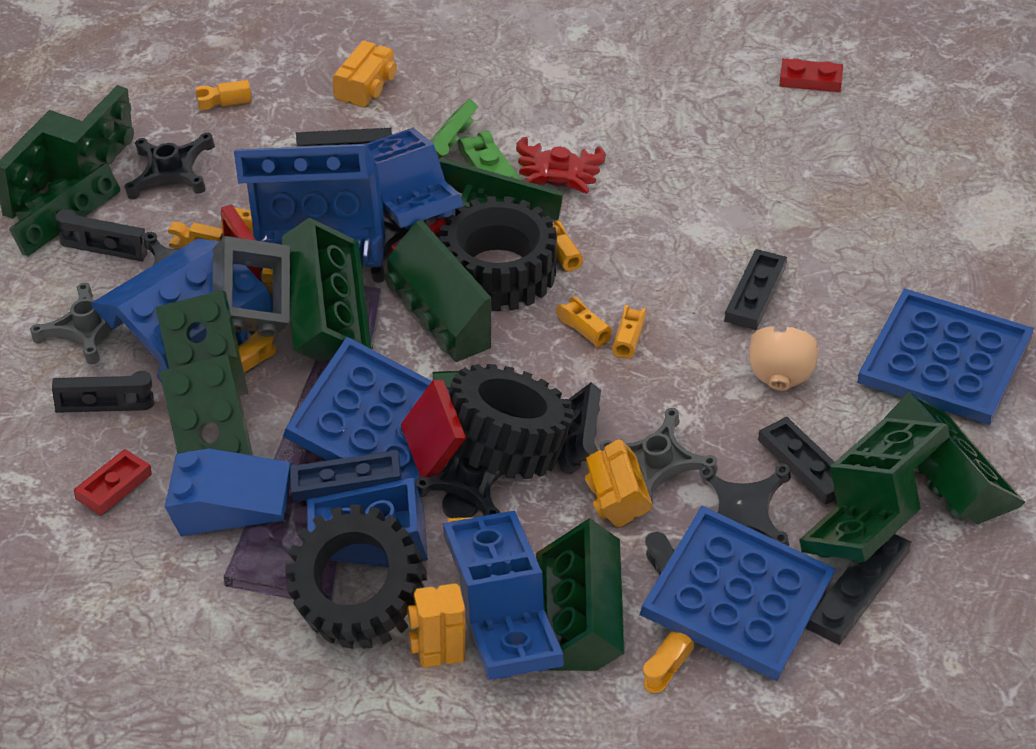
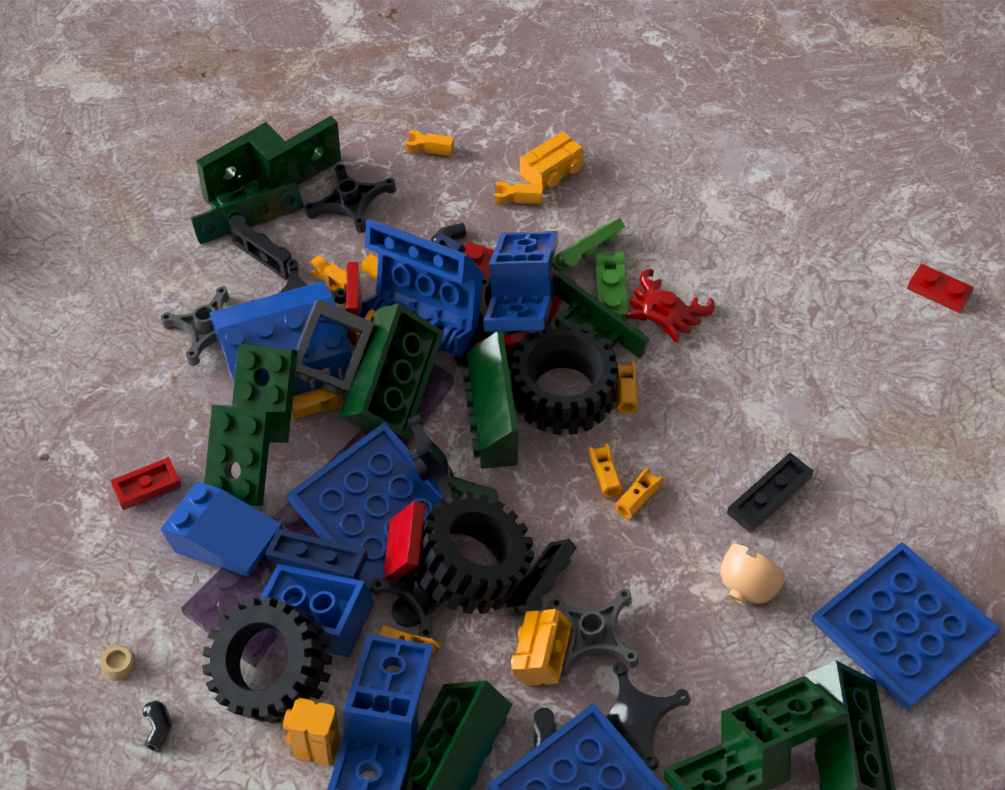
camera: 25 degrees right, 10 degrees up
black plate [52,371,154,413] -> none
black plate [296,128,392,147] -> none
black plate [758,417,836,505] -> none
none -> tan tile [100,645,135,680]
none -> black arm [142,701,173,752]
none -> black piece [408,413,454,500]
none -> light orange bar [495,181,543,205]

